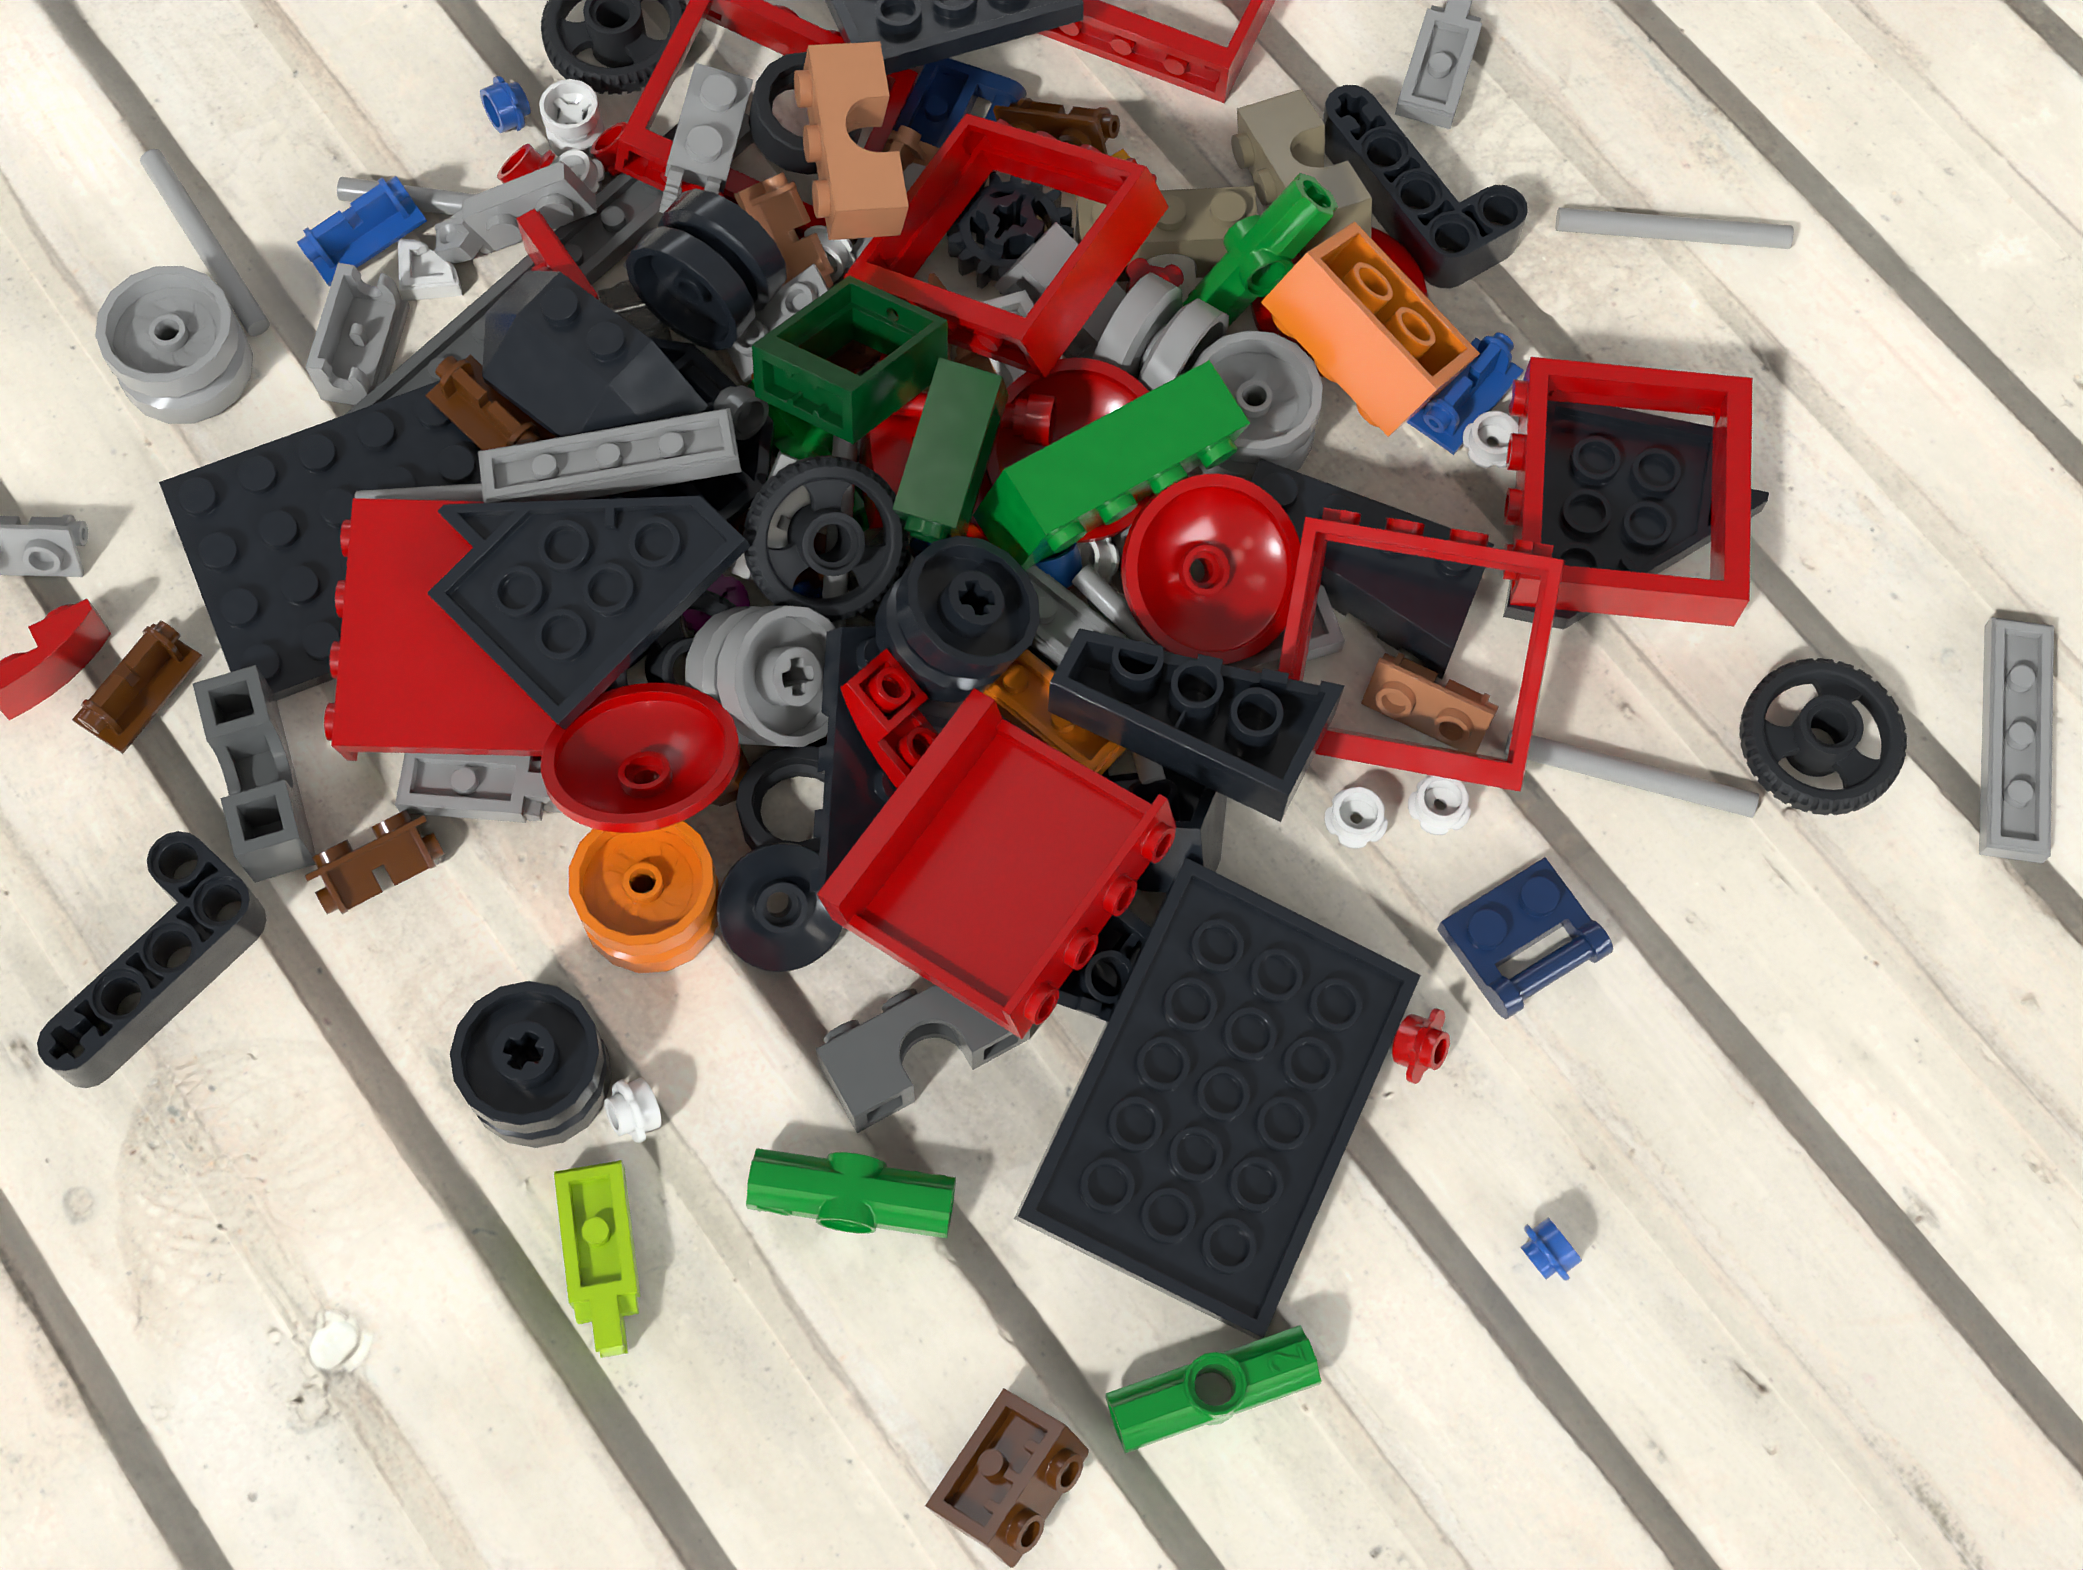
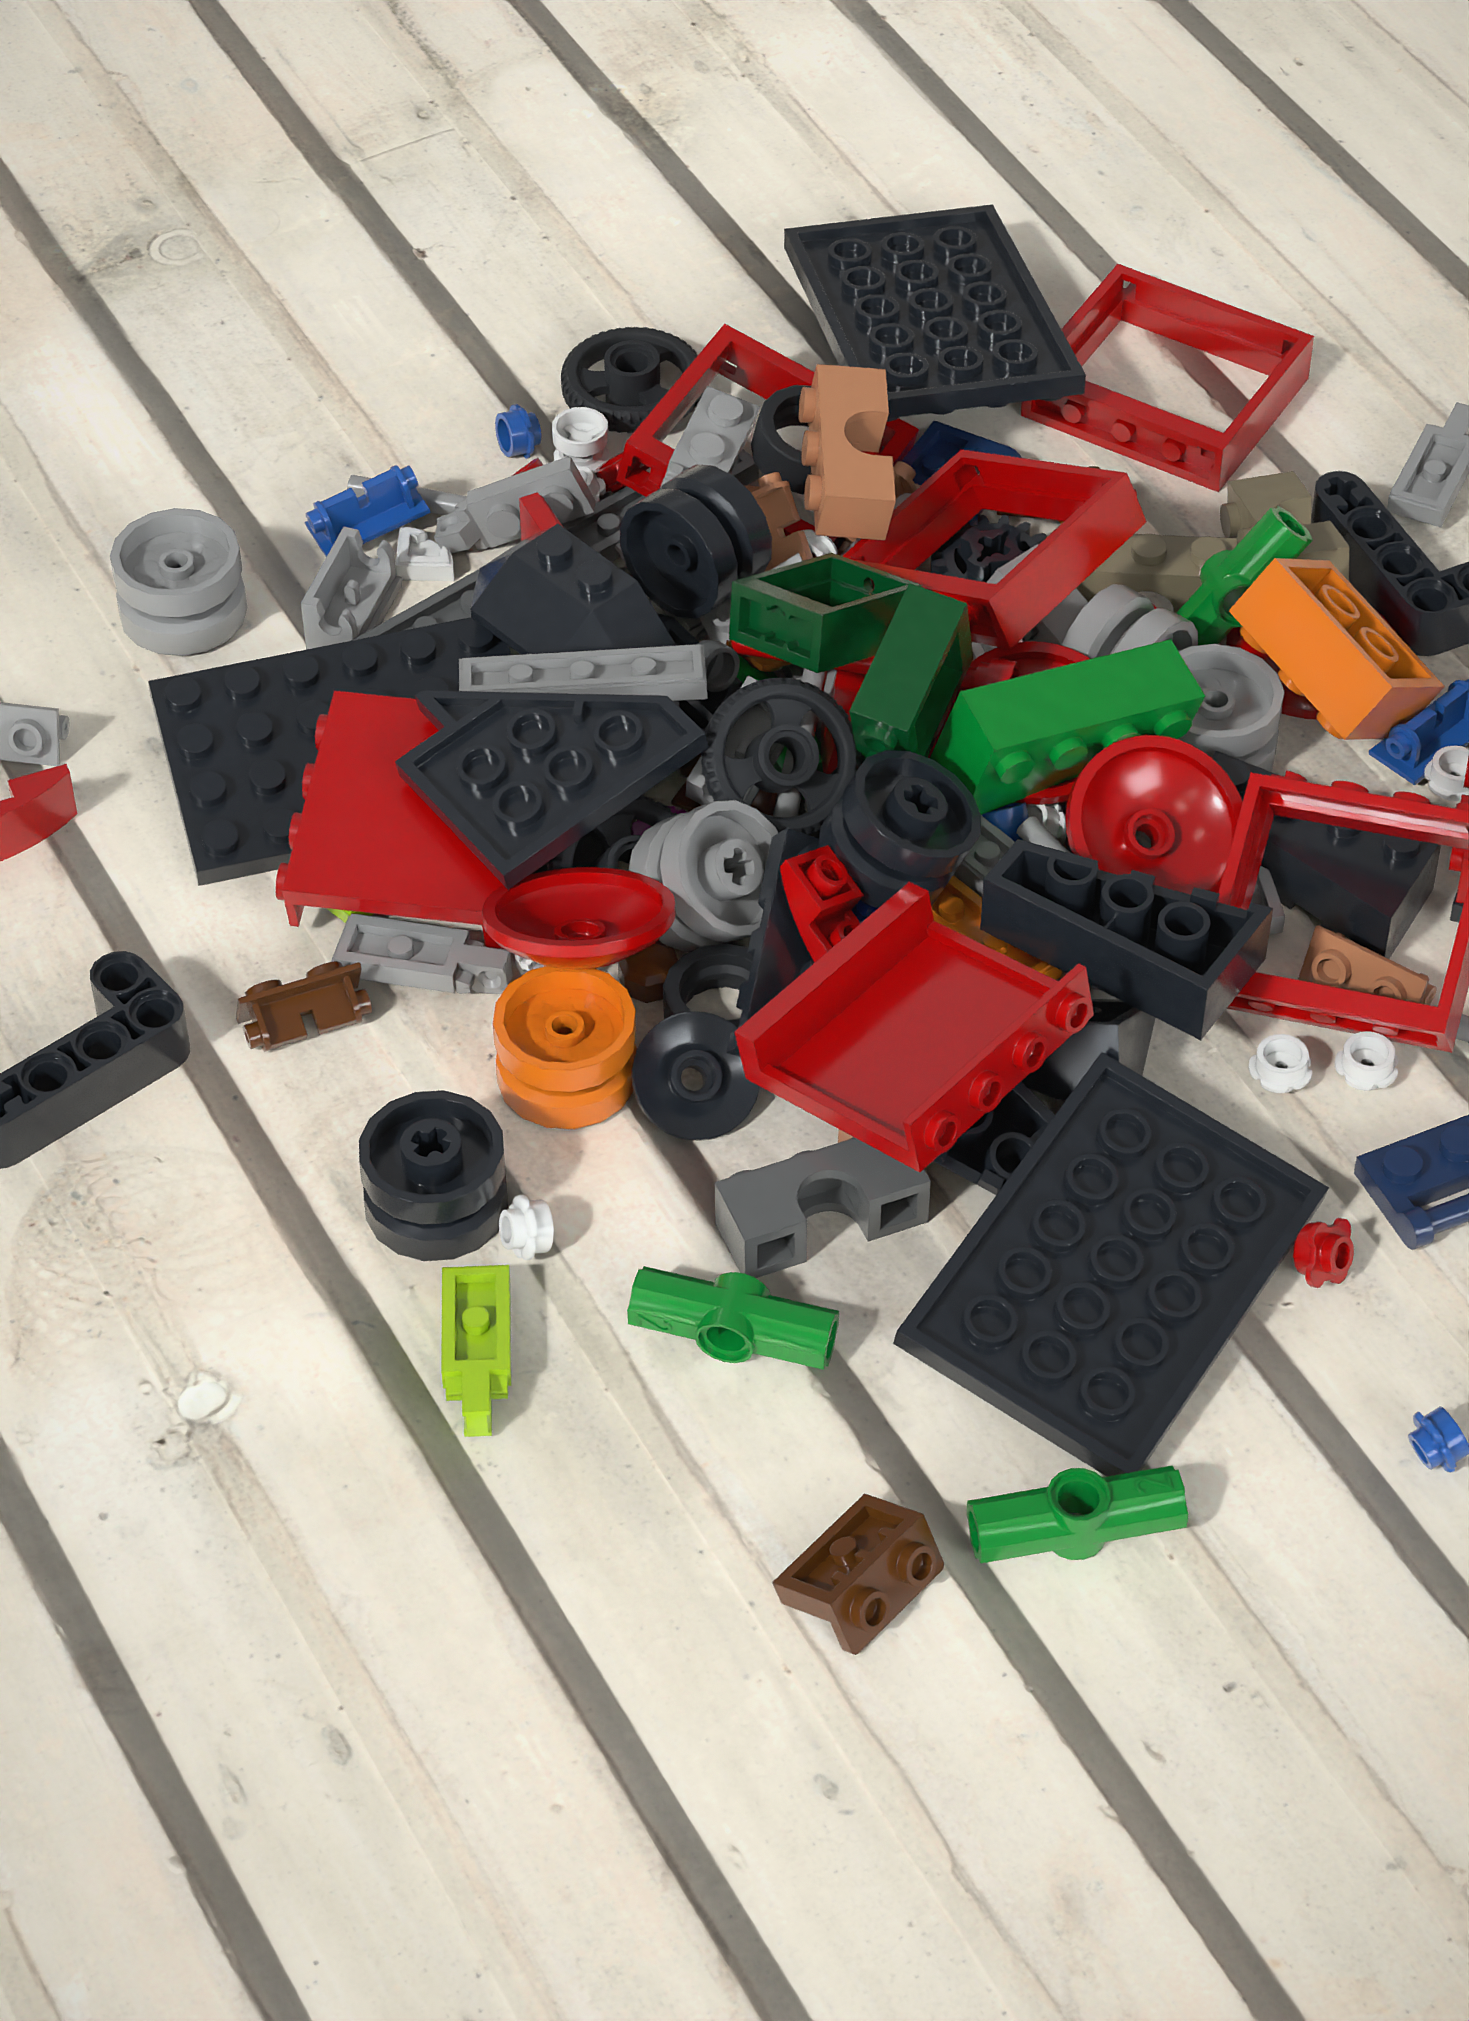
camera: 10 degrees right, 20 degrees down
reddish brown hinge [72,620,203,754] -> none
light grey bar [140,149,270,336] -> none
dark grey arch [192,665,316,883] -> none
reddish brown hinge [425,354,557,451] -> none

